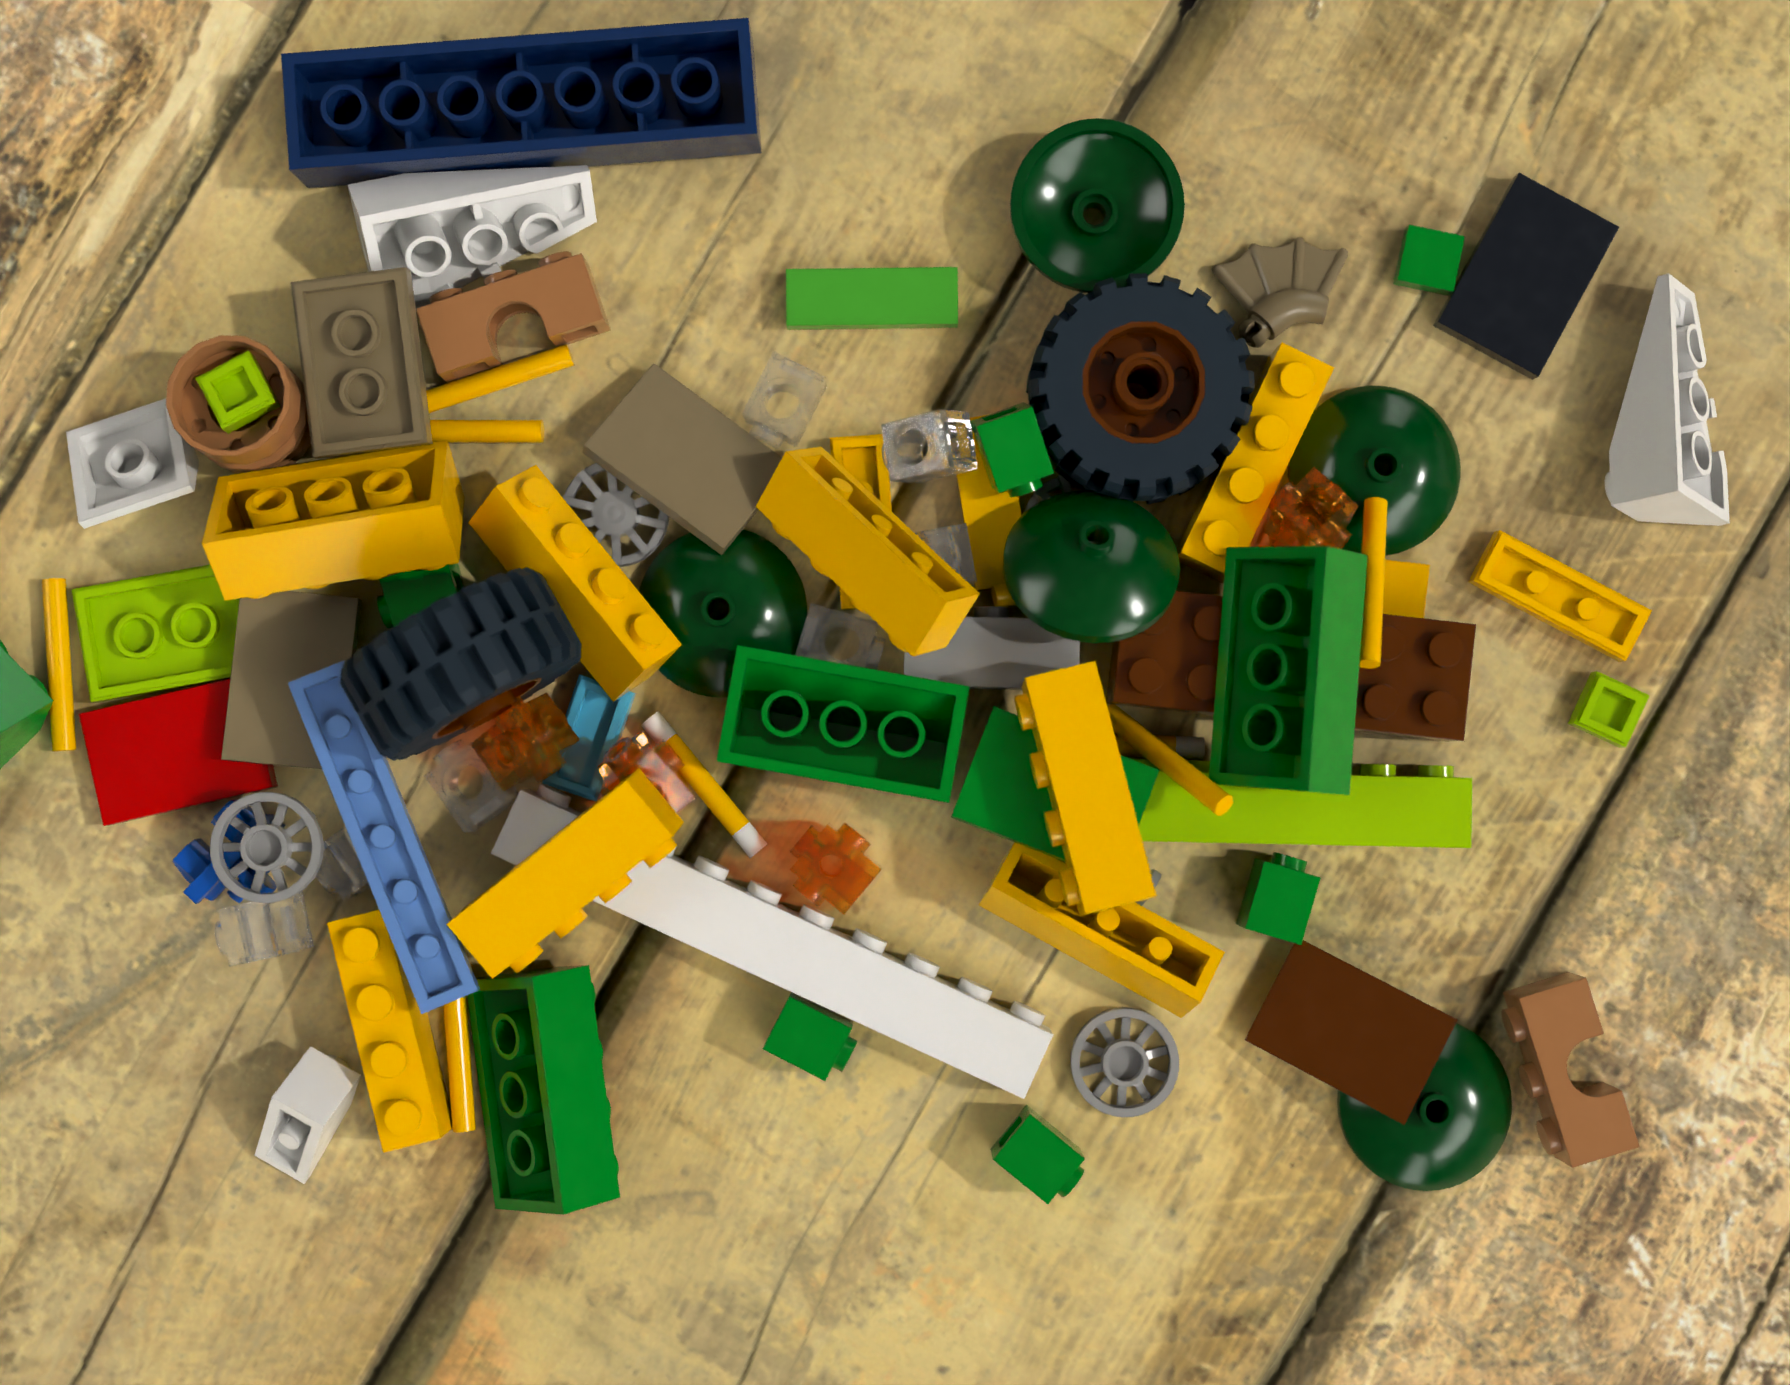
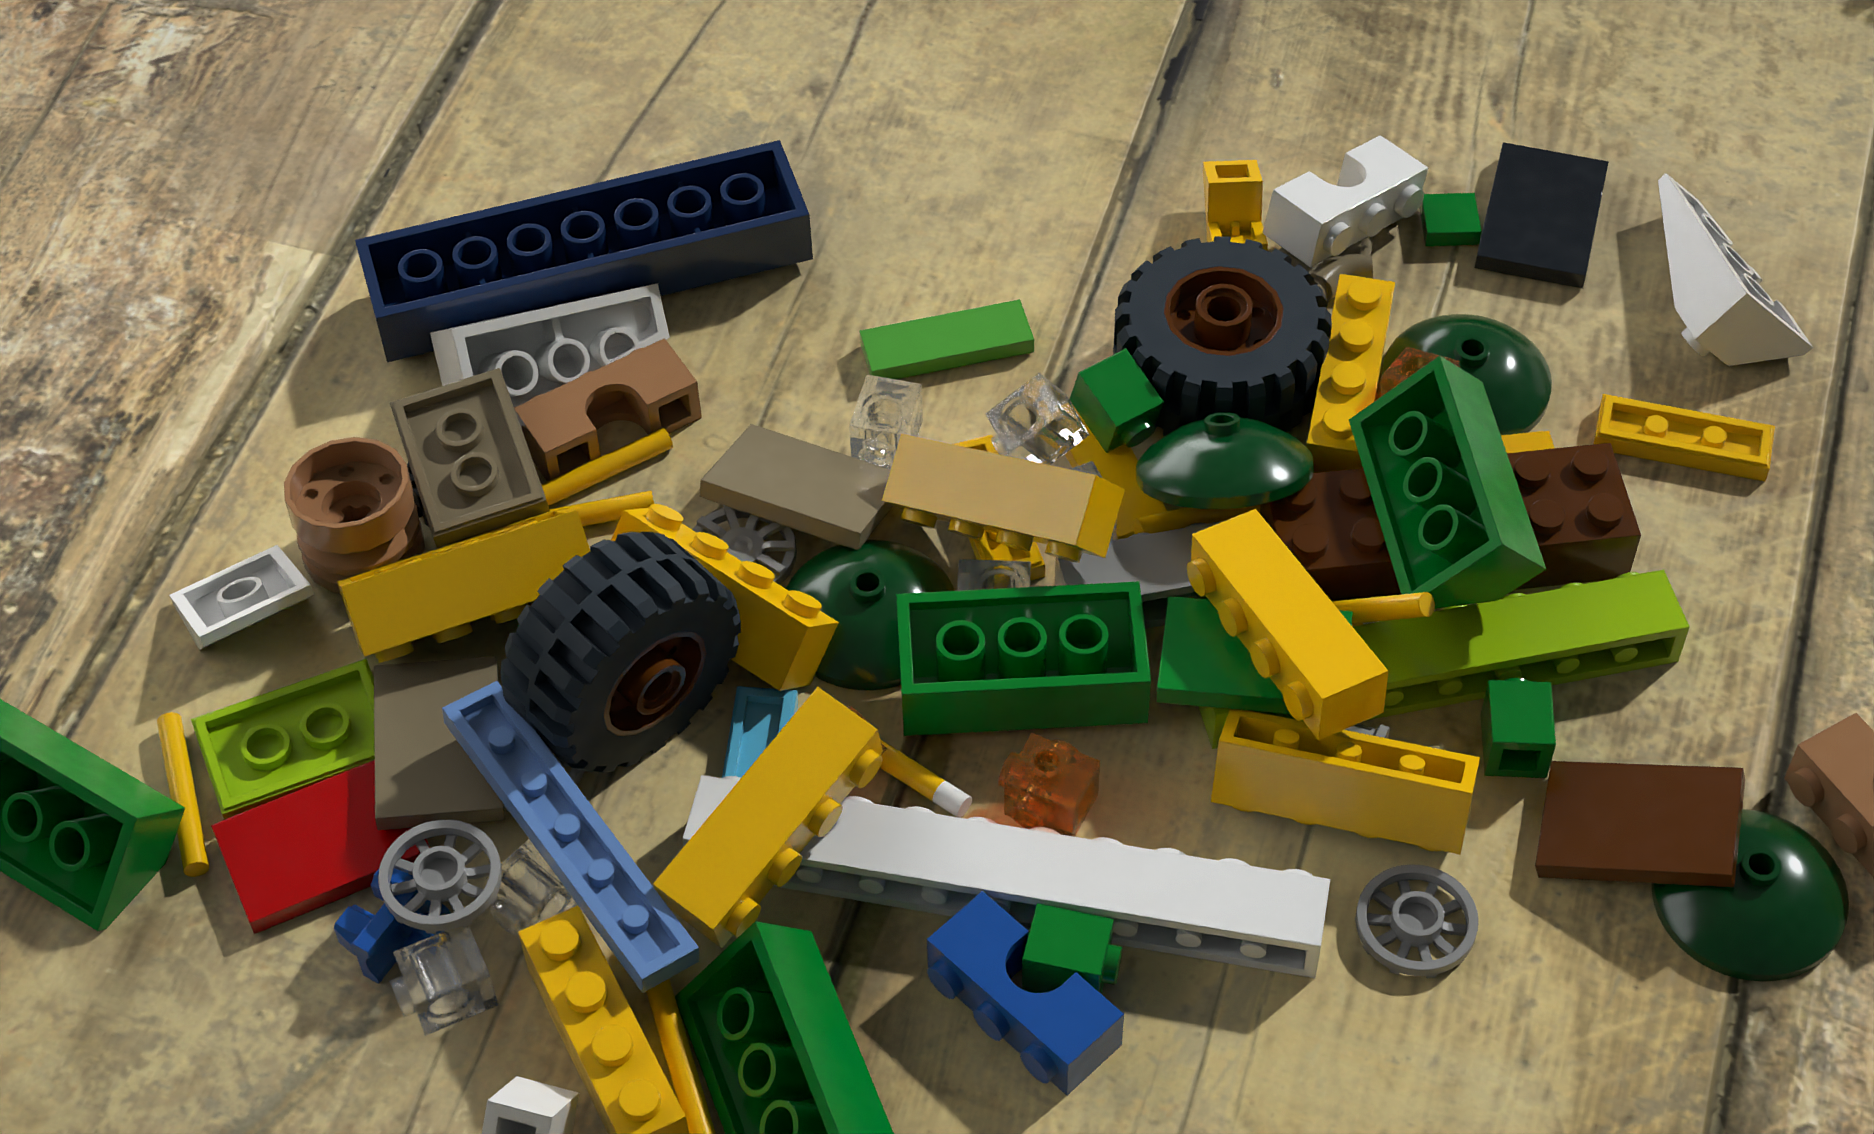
camera: 10 degrees left, 35 degrees down
lime tile [196,350,281,434] -> none
clear brick [424,739,519,833] -> none
clear orange brick [470,693,580,792] -> none
green brick [991,1105,1085,1204] -> none
dark green dish [1010,118,1185,293] -> none
yellow bar [1359,497,1388,669] -> none
lime tile [1568,671,1650,748] -> none
none -> blue arch [927,891,1124,1096]
none -> yellow slope [1203,160,1268,251]
none -> white arch [1263,135,1428,267]

